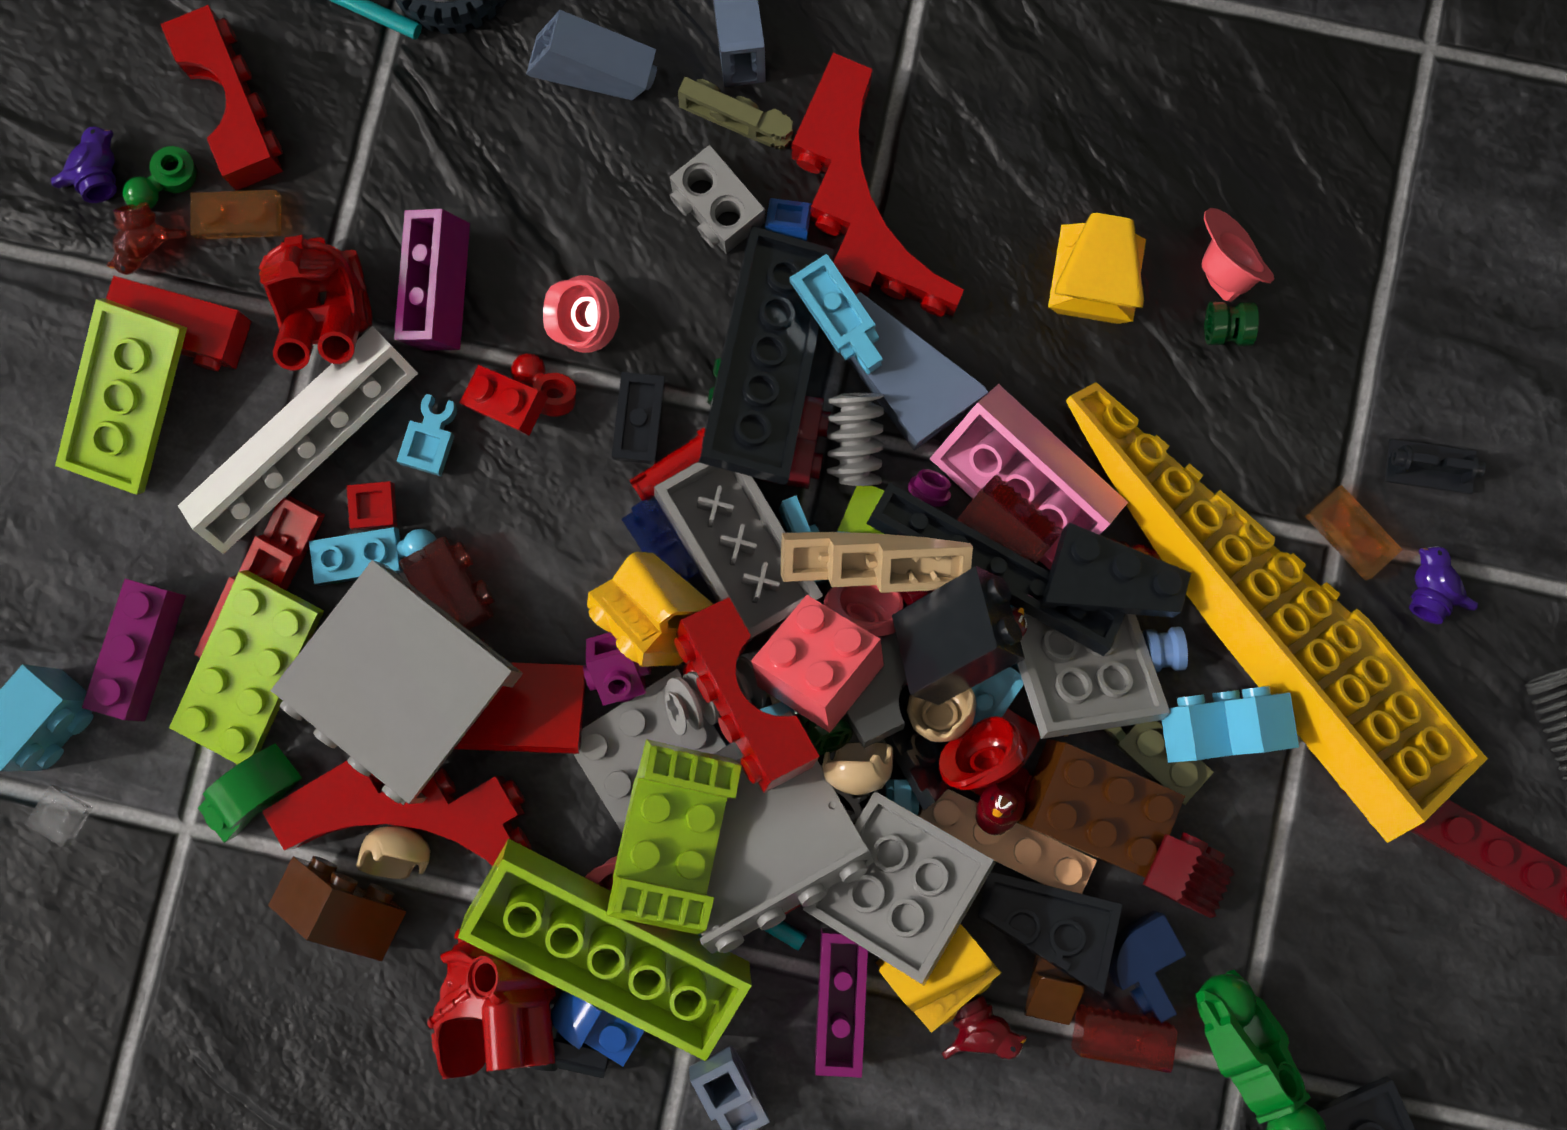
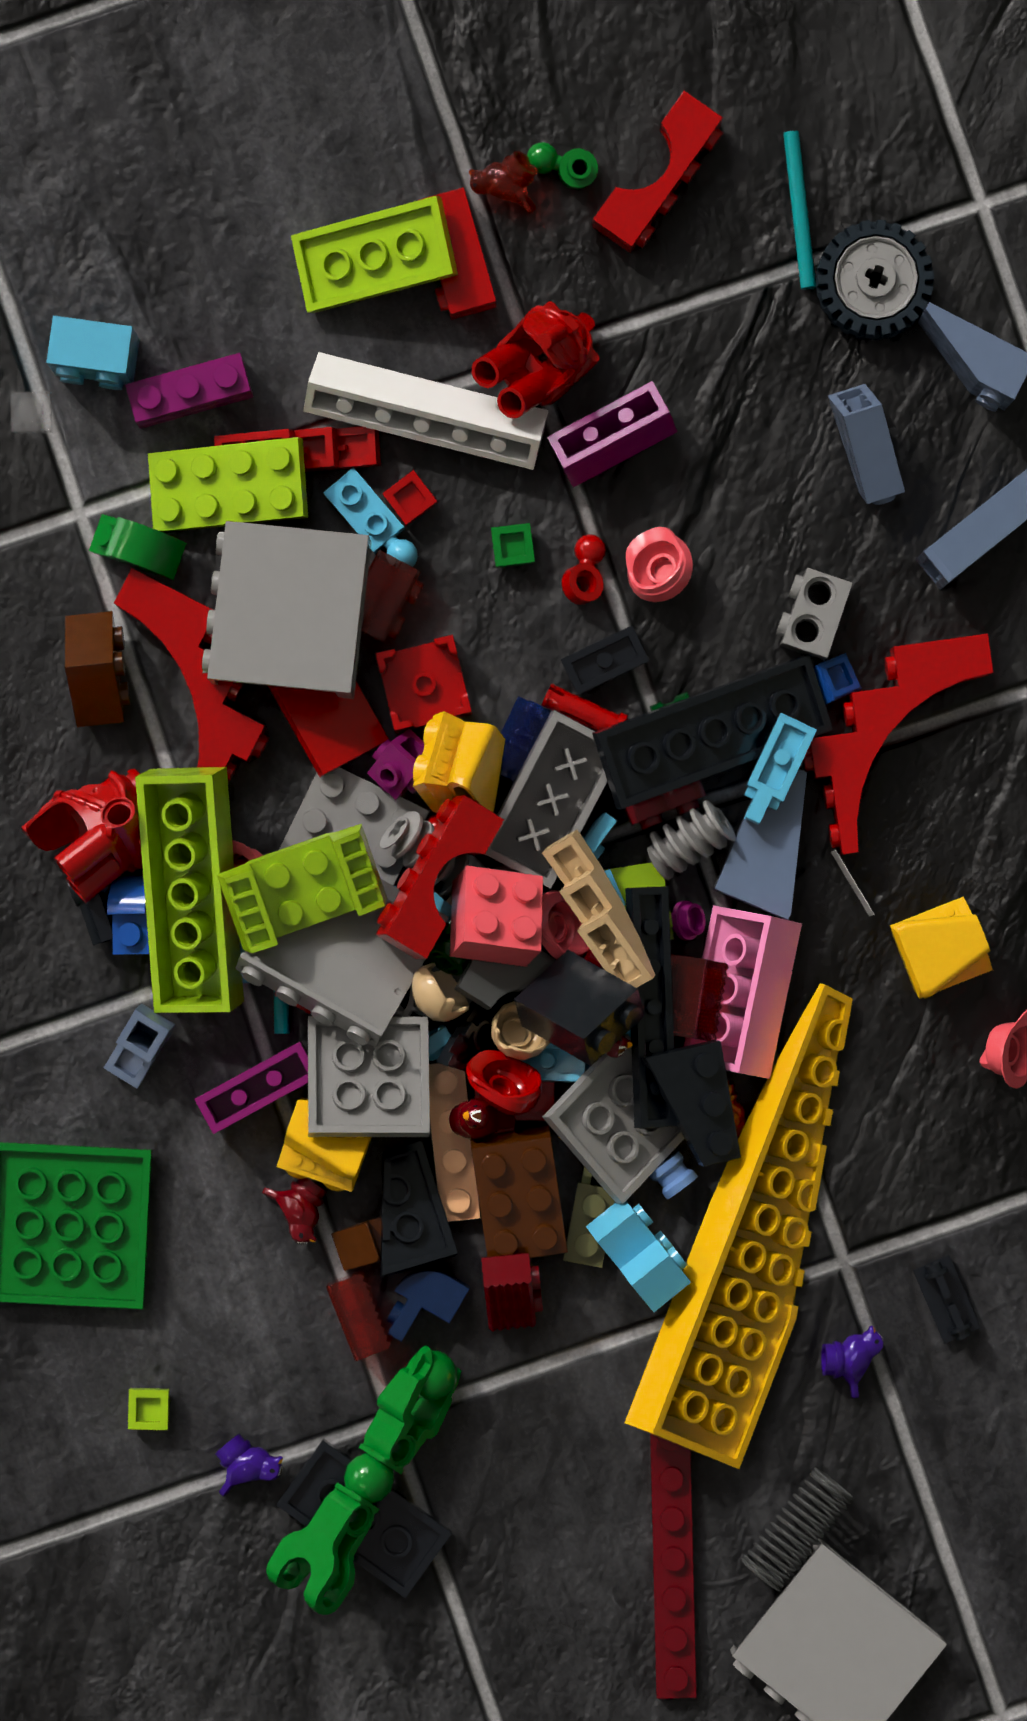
camera: 55 degrees right, 5 degrees up
dark purple animal [51,127,117,203] -> none
clear orange plate [190,190,281,239] -> none
tan hair [356,825,431,879] -> none
medium azure plate [396,394,457,477] -> none
red plate [459,364,549,436] -> none
olive hinge [678,77,793,150] -> none
dark green wheel [1204,302,1259,346] -> none
clear orange plate [1305,485,1403,581] -> none
none -> red panel [375,634,472,733]
none -> green plate [491,523,535,568]
none -> white sticker [831,850,875,916]

